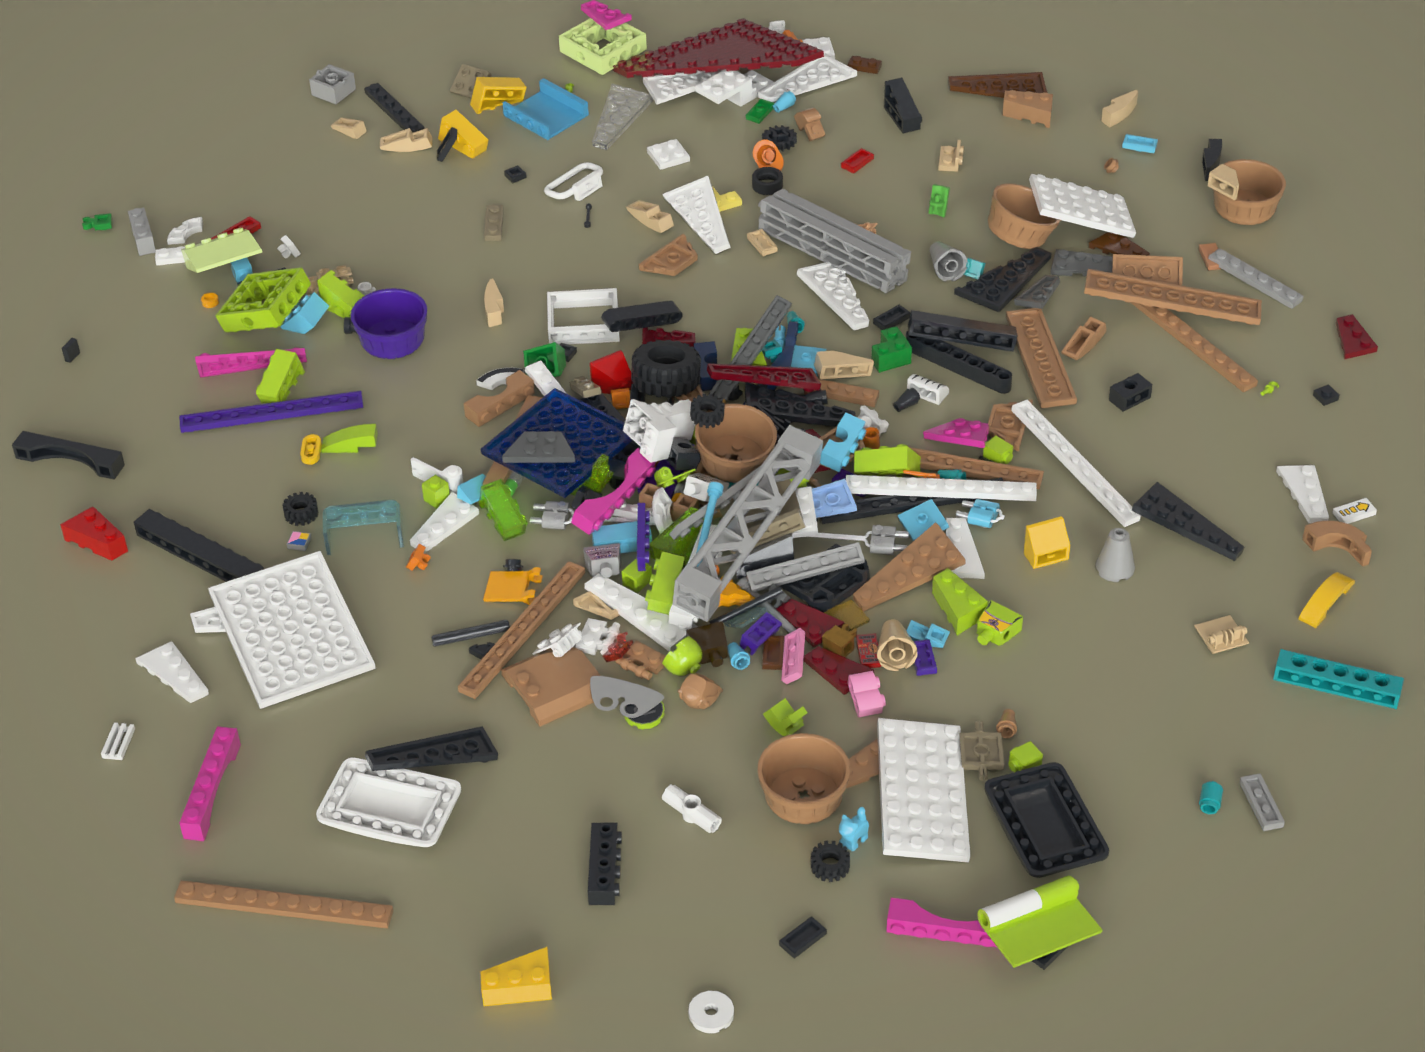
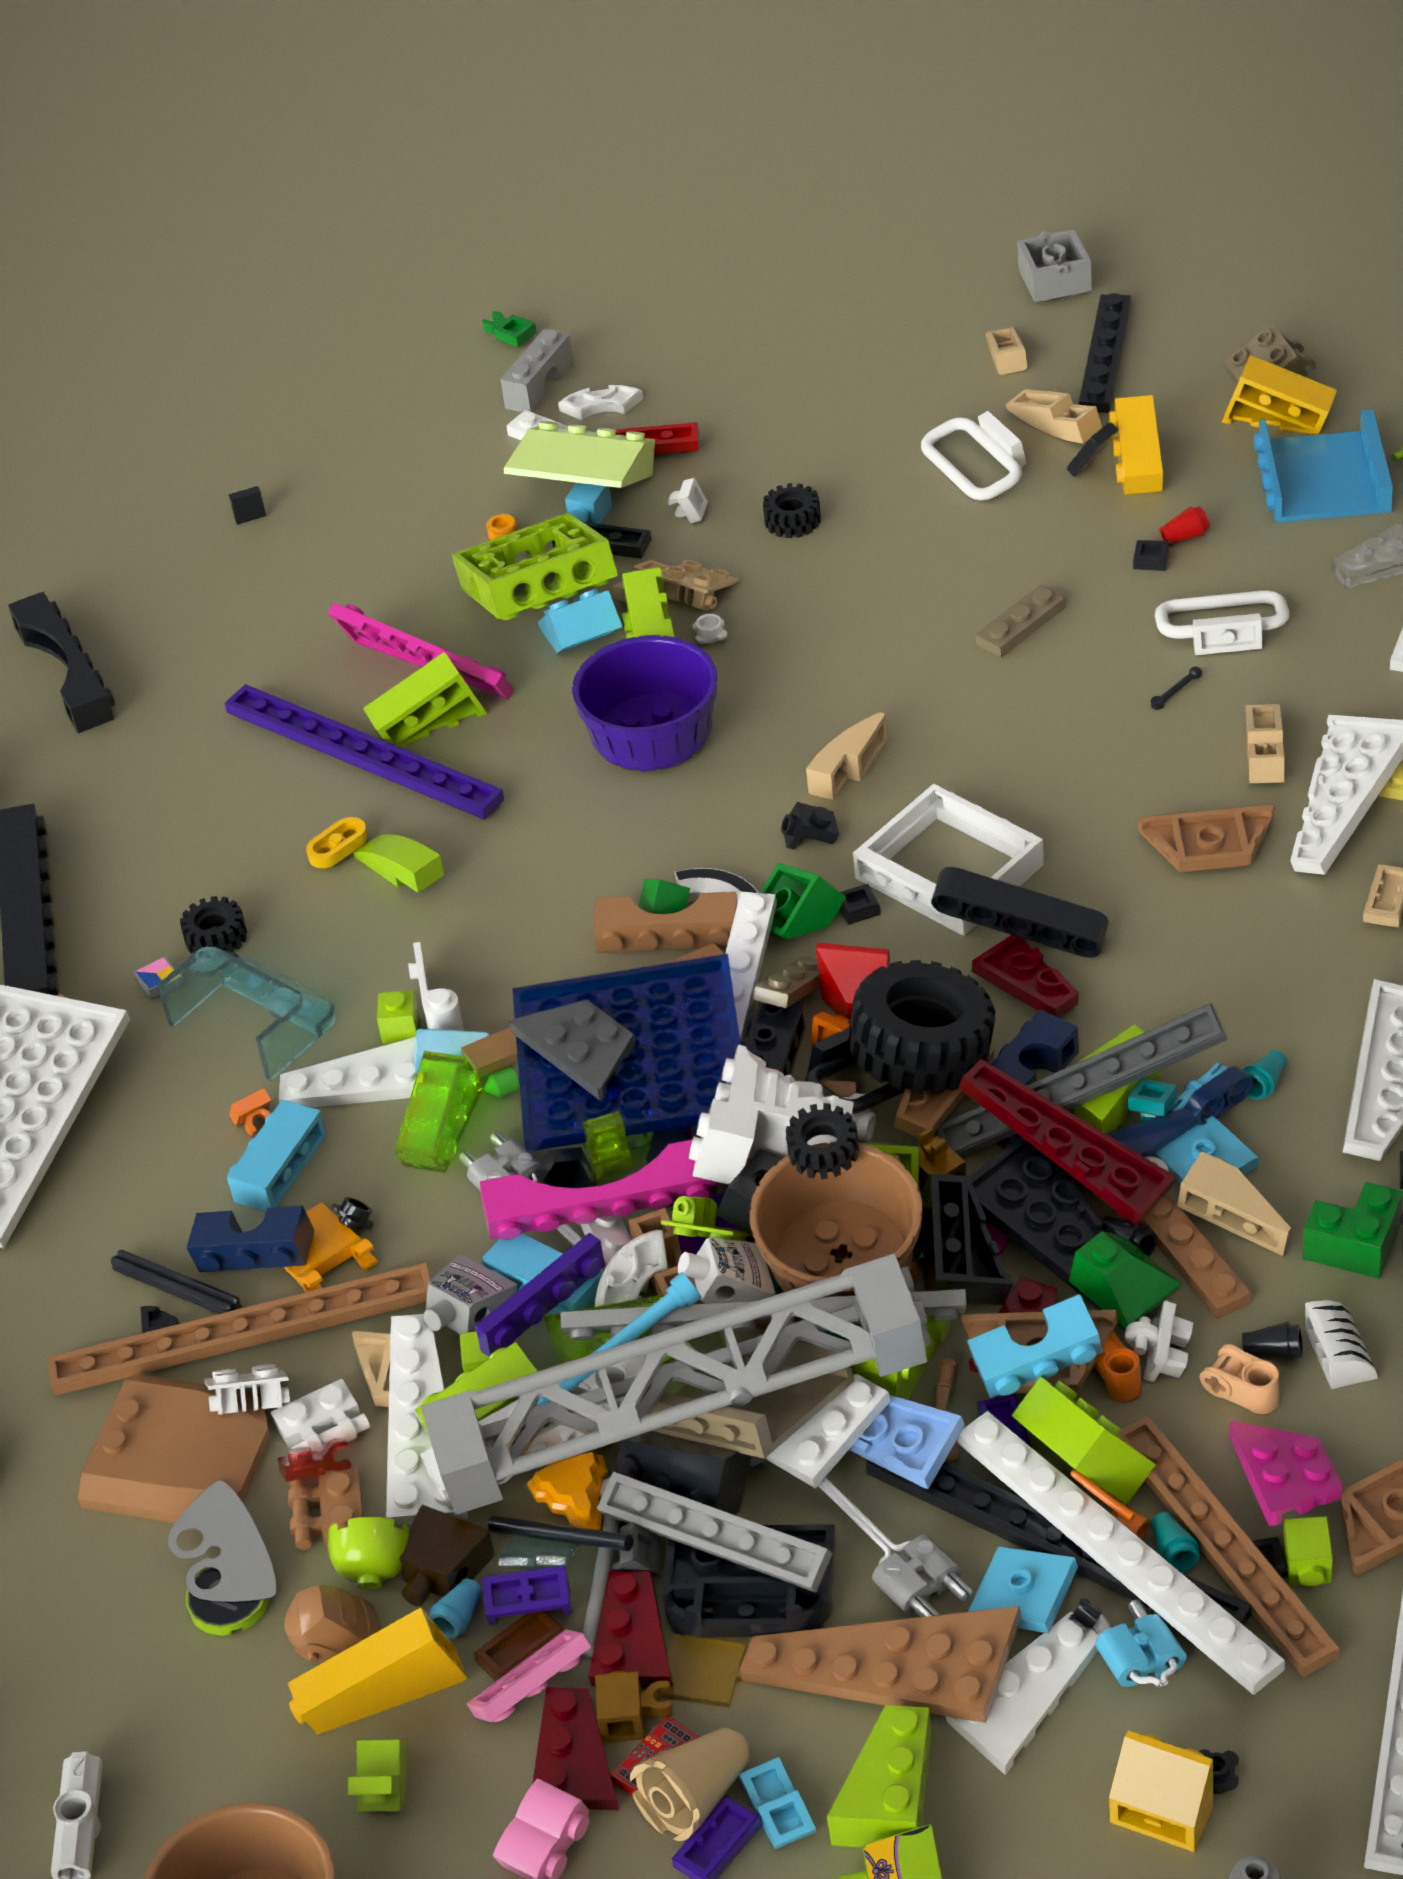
camera: 50 degrees right, 0 degrees up
none -> dark blue arch [186,1205,315,1272]
none -> medium azure brick [227,1099,327,1212]
none -> yellow slope [288,1607,468,1735]
none -> green panel [638,879,690,914]
none -> black tyre [763,483,821,538]
none -> black bracket [781,802,839,850]
none -> white bar [921,411,1027,501]
none -> green slope [1069,1231,1181,1328]
none -> black hand [1069,1598,1102,1632]
none -> red cone [1159,506,1210,544]
none -> light nougat piece [1199,1344,1280,1414]

